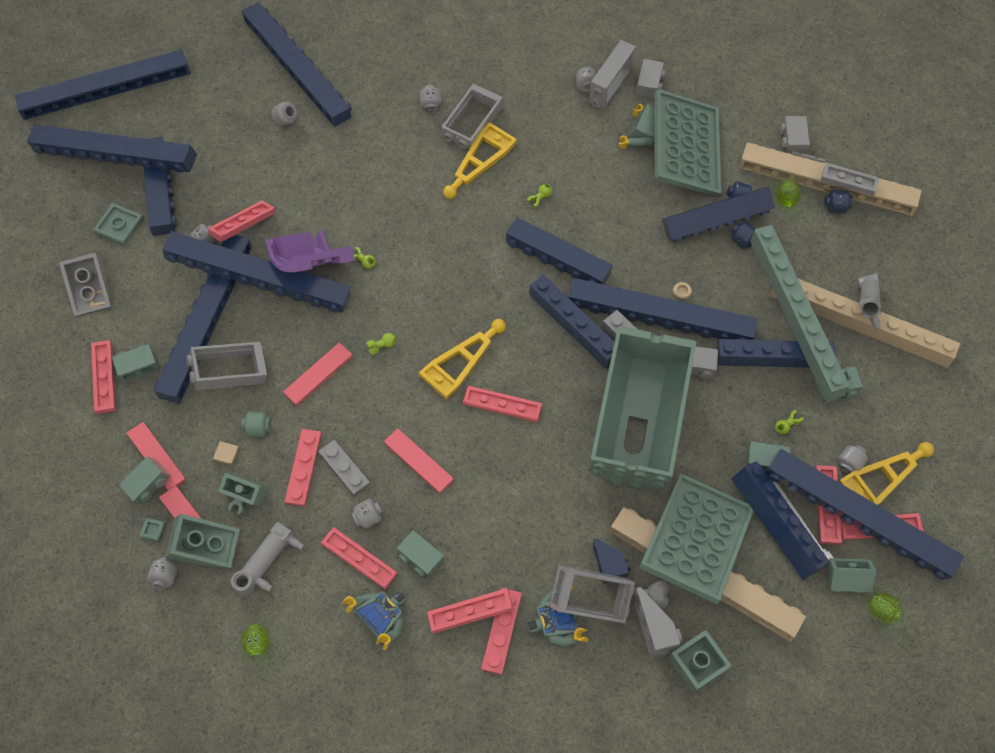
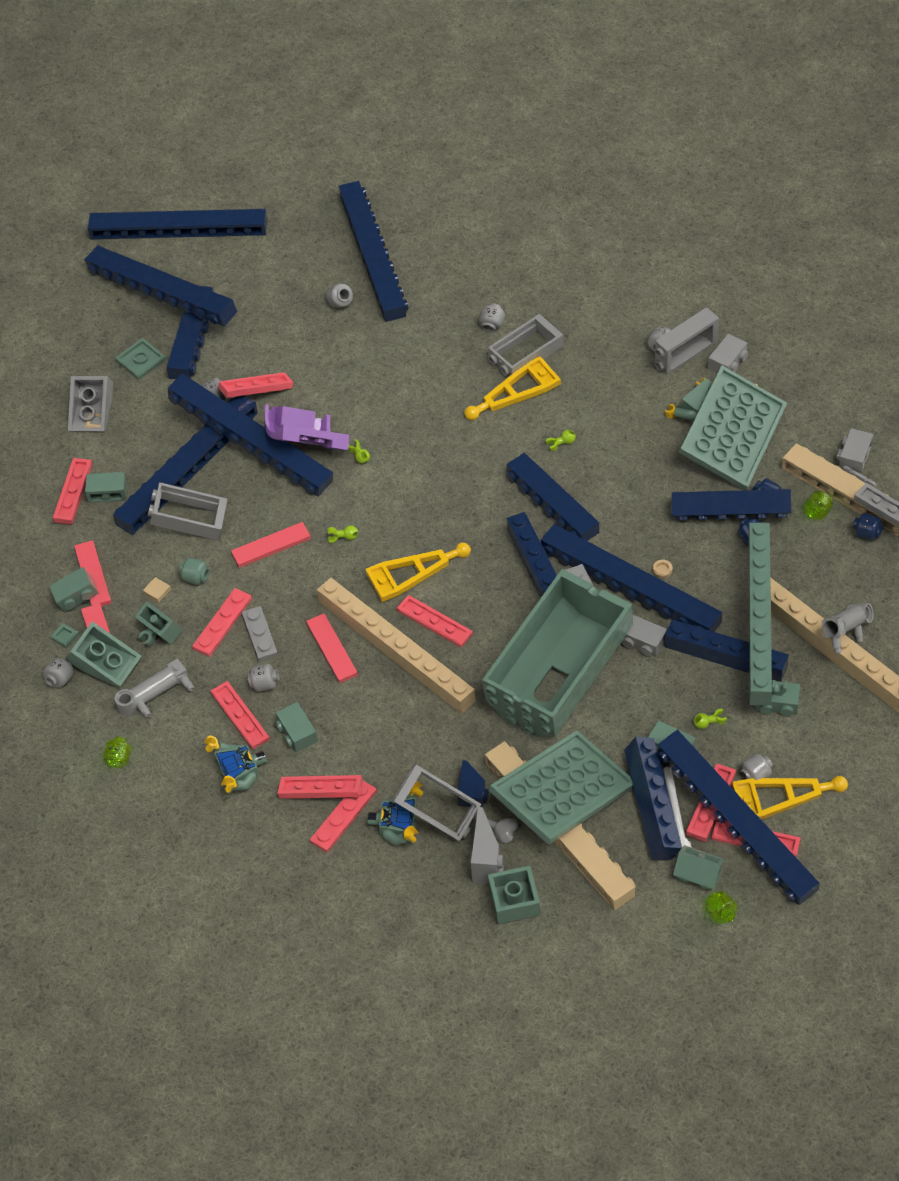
camera: 25 degrees right, 10 degrees down
none -> tan brick [317,578,476,714]

